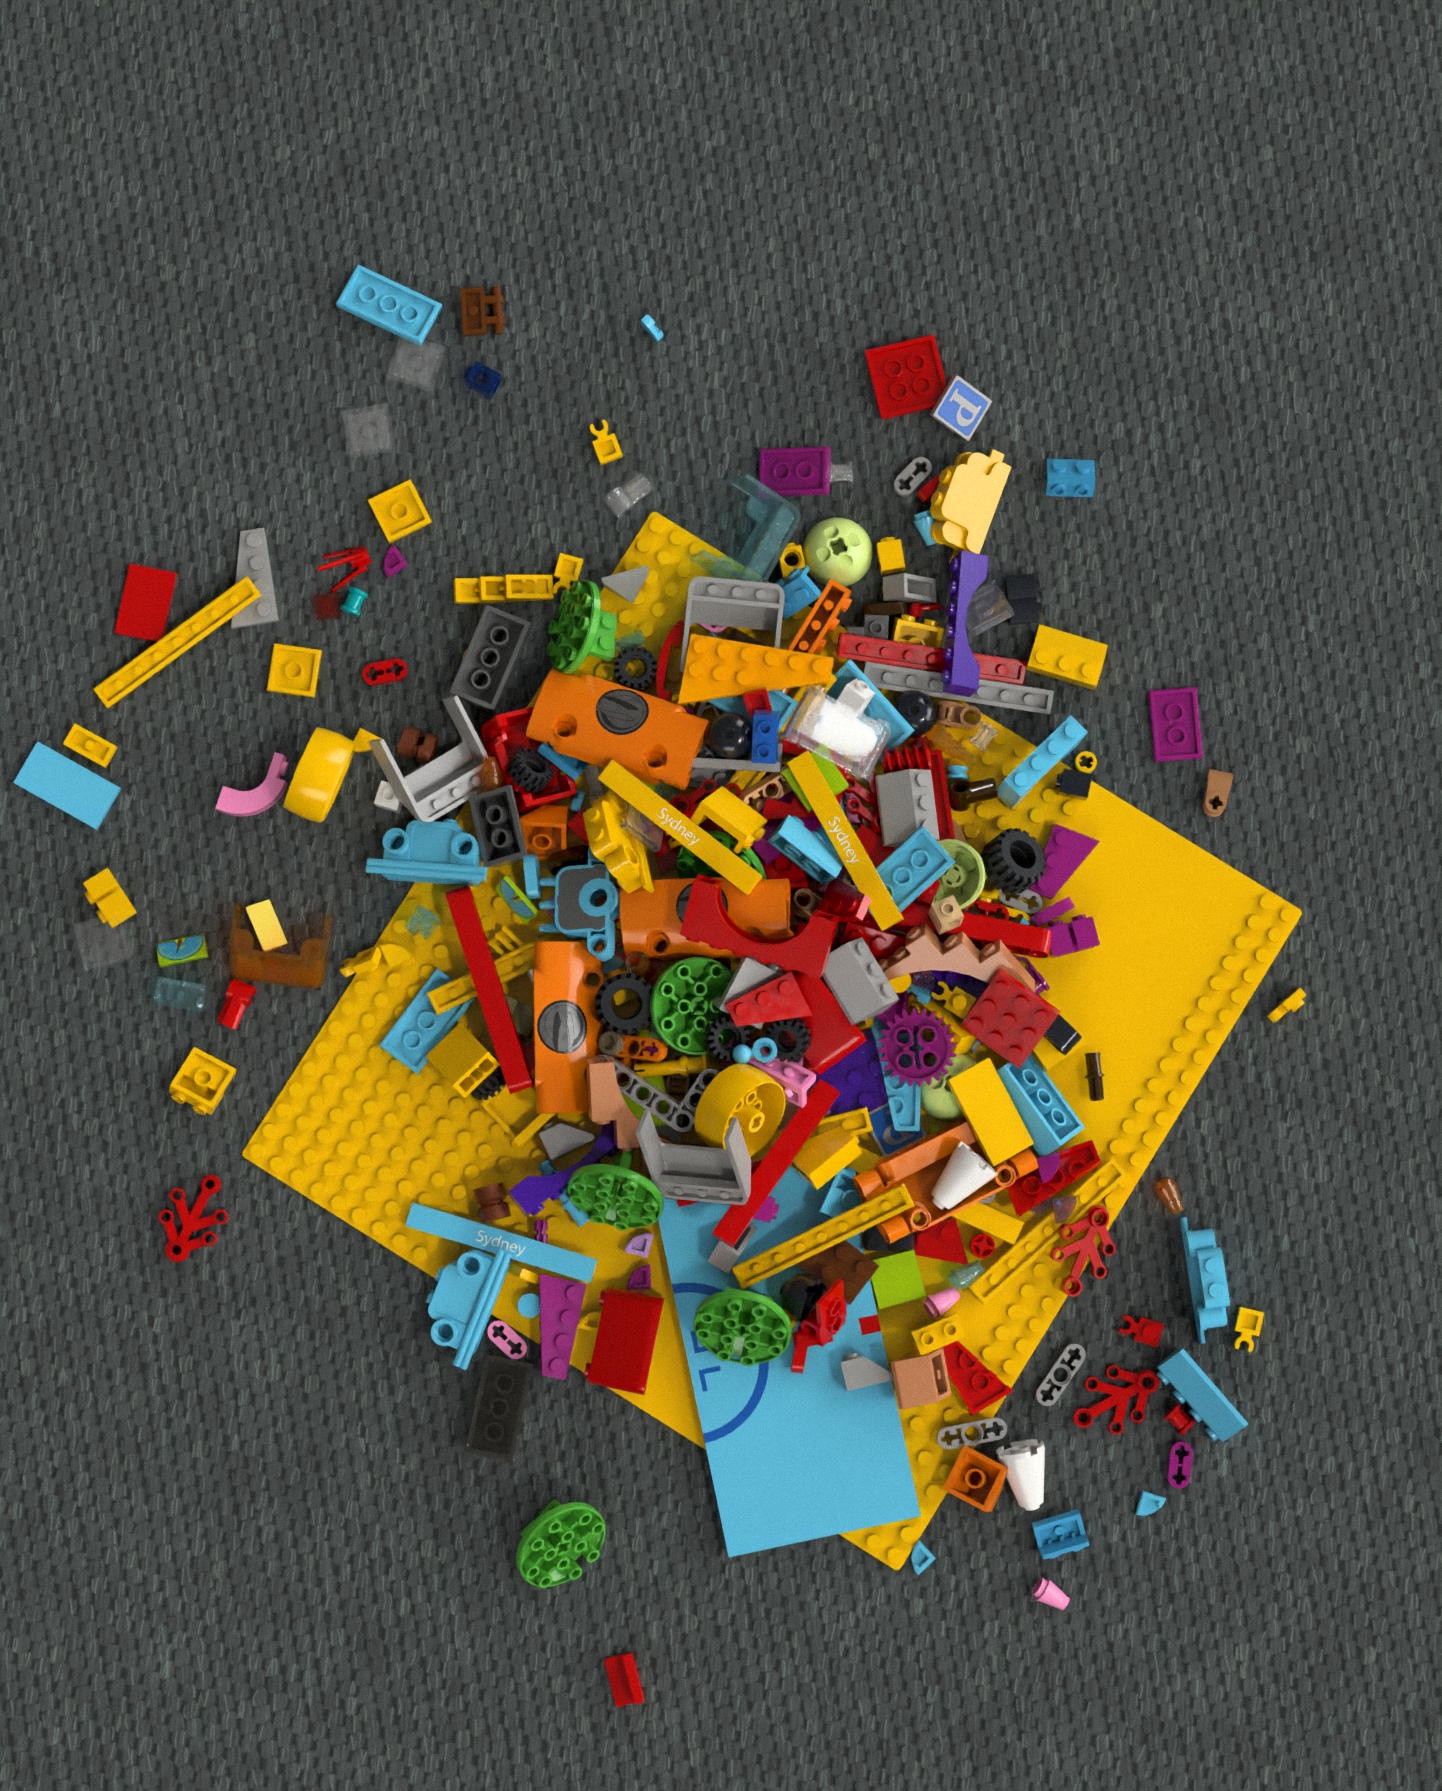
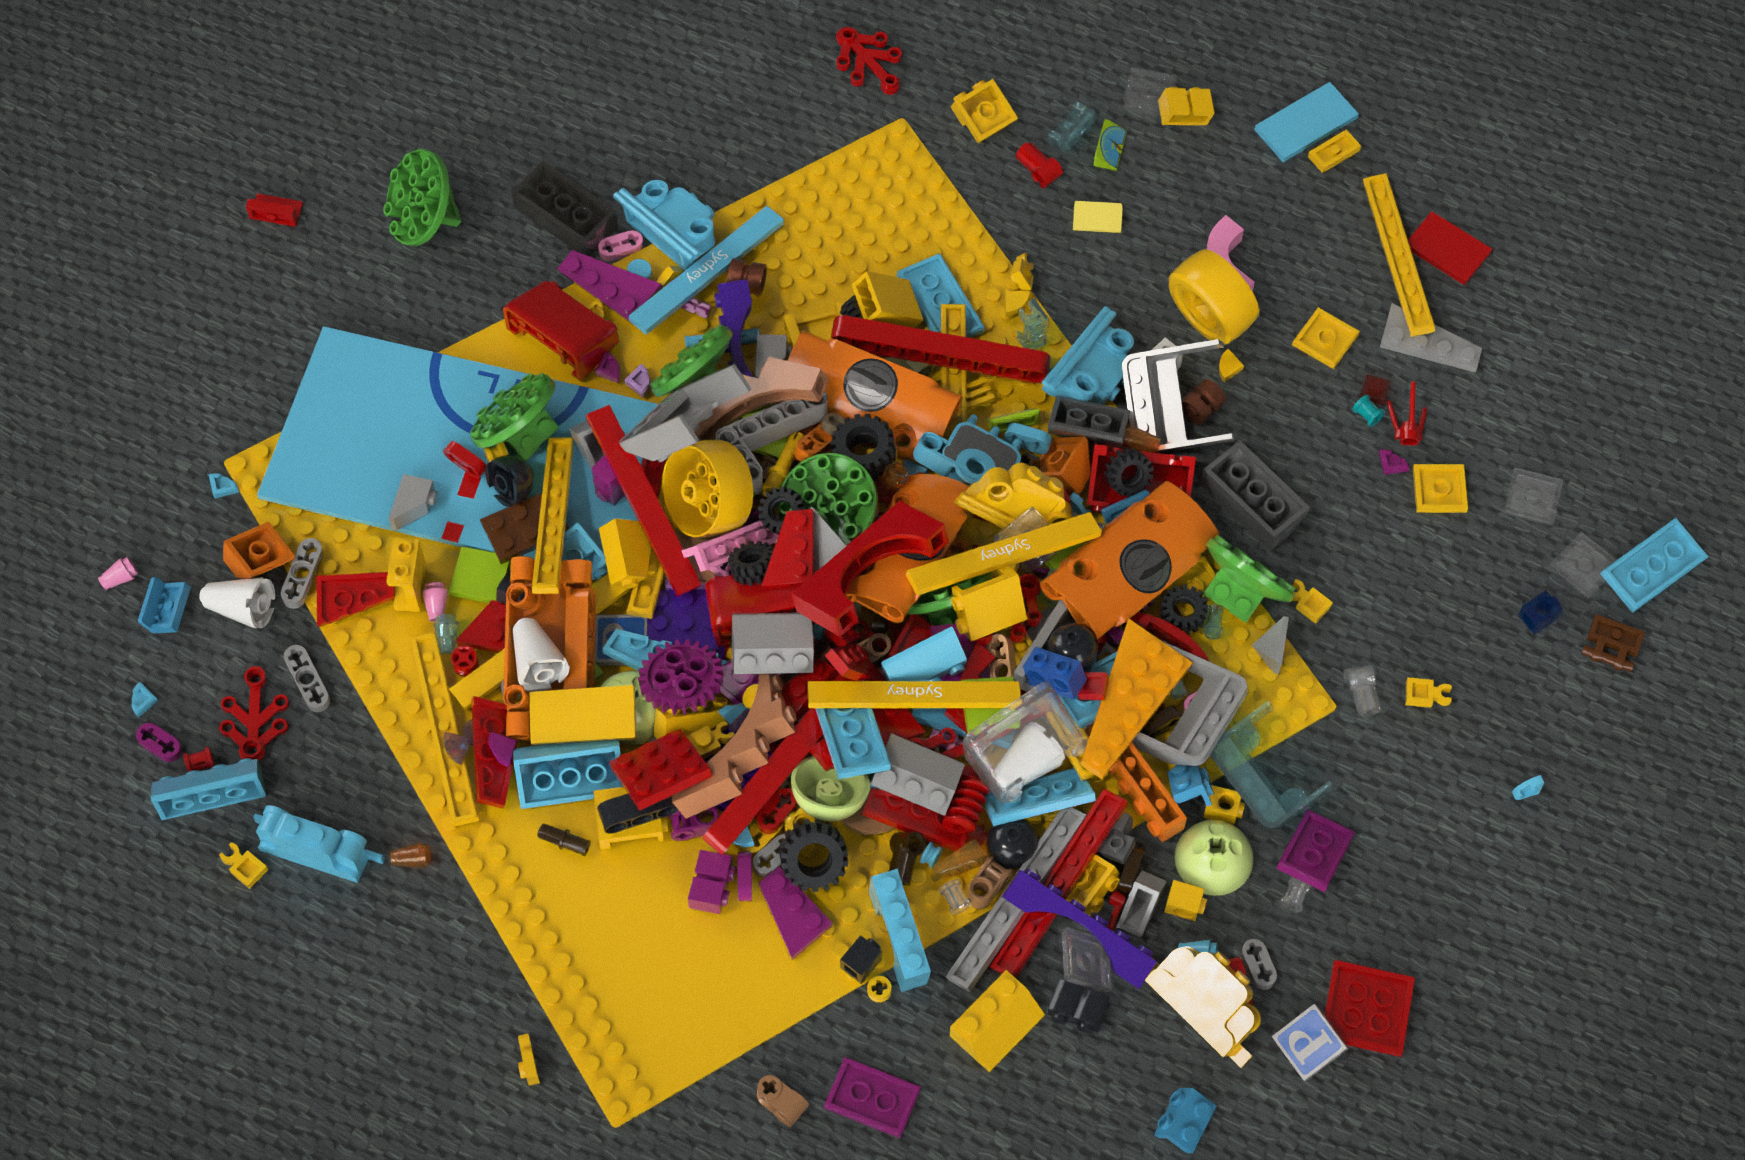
camera: 115 degrees right, 20 degrees down
clear orange windscreen [229,904,334,989] -> none
red beam [362,659,408,686] -> none
yellow slope [453,575,554,604] -> none
medium azure plate [732,1038,777,1064] -> none
red piece [800,1278,847,1347] -> none
white brick [833,678,875,721] -> none
nougat slope [891,1347,951,1409] -> none
tan brick [928,895,964,935] -> none
red plant [1049,1205,1116,1297] -> none
red plate [1118,1316,1164,1347] -> none

